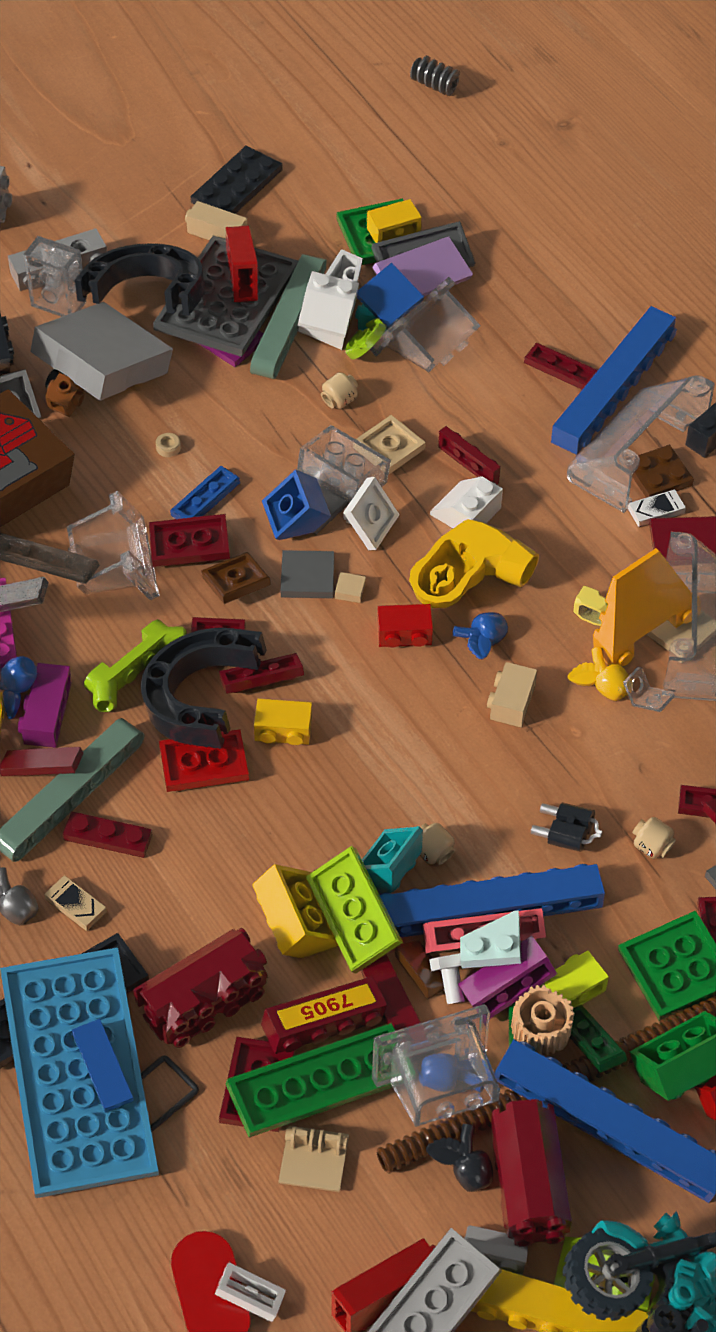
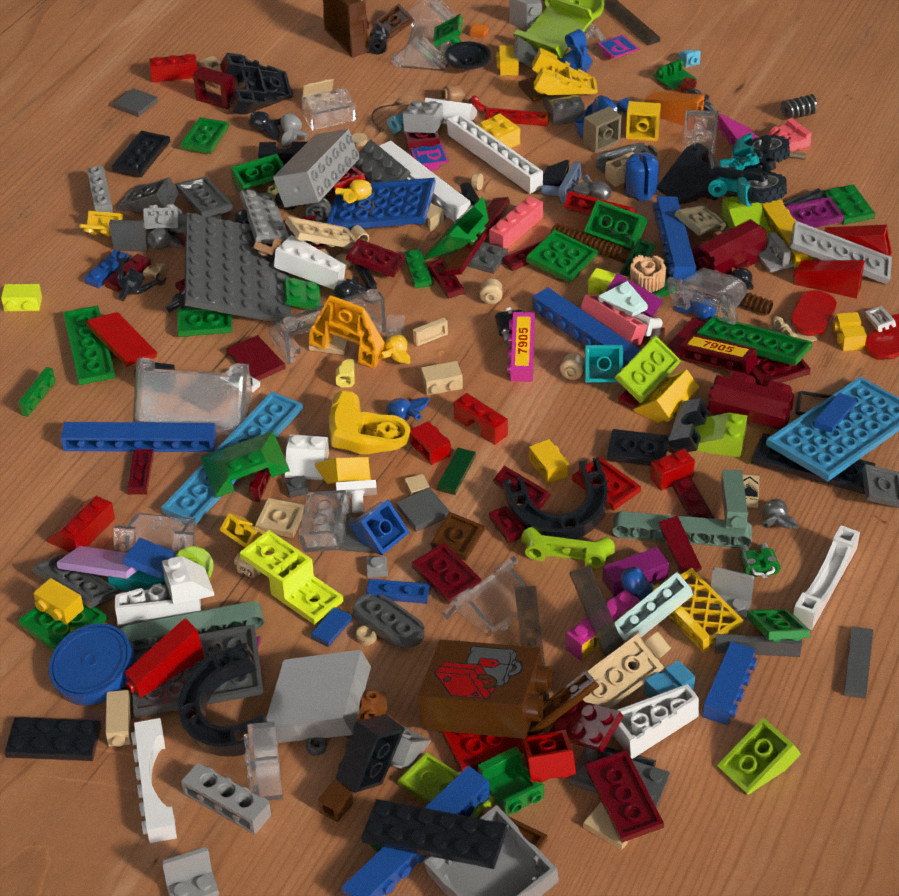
camera: 120 degrees left, 10 degrees down
none -> red slope [46,495,115,552]
none -> blue brick [49,623,136,705]
none -> white arch [131,718,177,843]
none -> dark azure plate [161,391,303,527]
none -> green slope [200,431,290,498]
none -> yellow brick [220,513,265,548]
none -> neon yellow bracket [240,530,344,625]
none -> dark grey plate [285,476,309,498]
none -> blue tile [311,607,352,647]
none -> yellow slope [315,457,371,487]
none -> dark grey tile [353,594,425,648]
none -> light grey plate [366,556,388,578]
none -> tan tile [413,318,448,347]
none -> dark green tile [437,448,476,495]
none -> red arch [454,393,508,445]
none -> dark pink brick [507,312,535,382]
none -> black plate [607,429,669,466]
none -> red brick [650,449,695,491]
none -> black arch [668,398,709,452]
none -> dark tan tile [674,205,728,236]
none -> lime slope [695,413,748,458]
none -> sand green brick [721,470,748,529]
none -> red tile [790,290,837,336]
none -> yellow brick [833,312,867,351]

